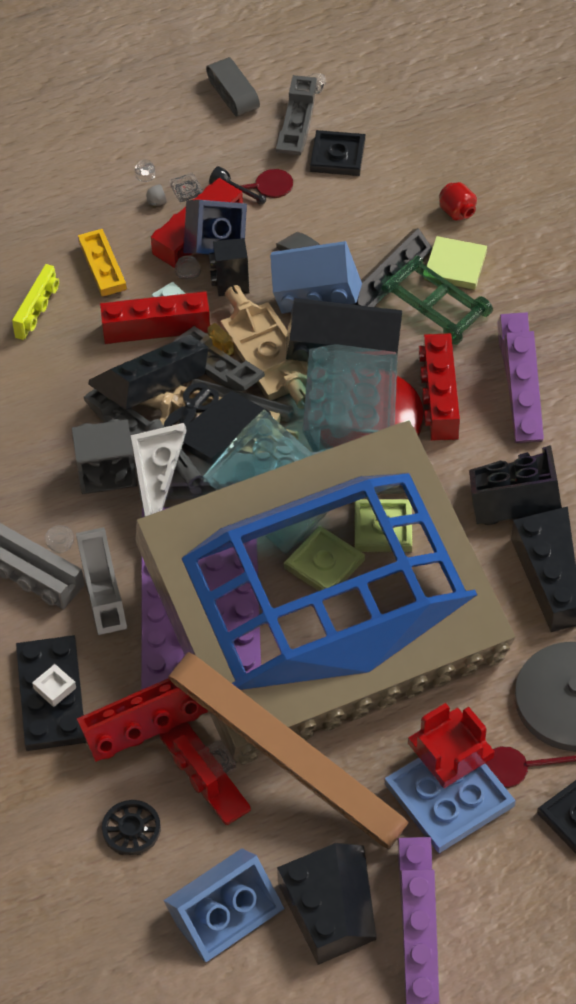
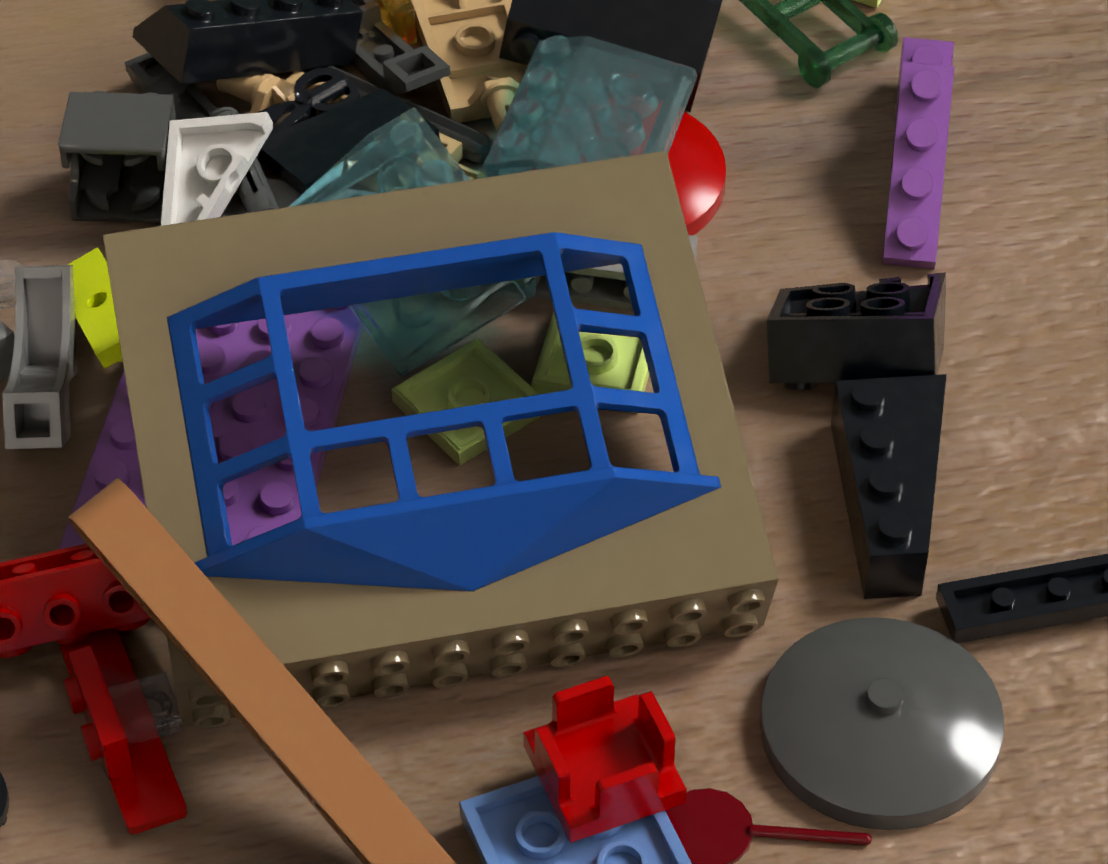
camera: 10 degrees right, 5 degrees down
red brick [419,333,460,441] -> none
none -> neon yellow tile [68,247,123,369]

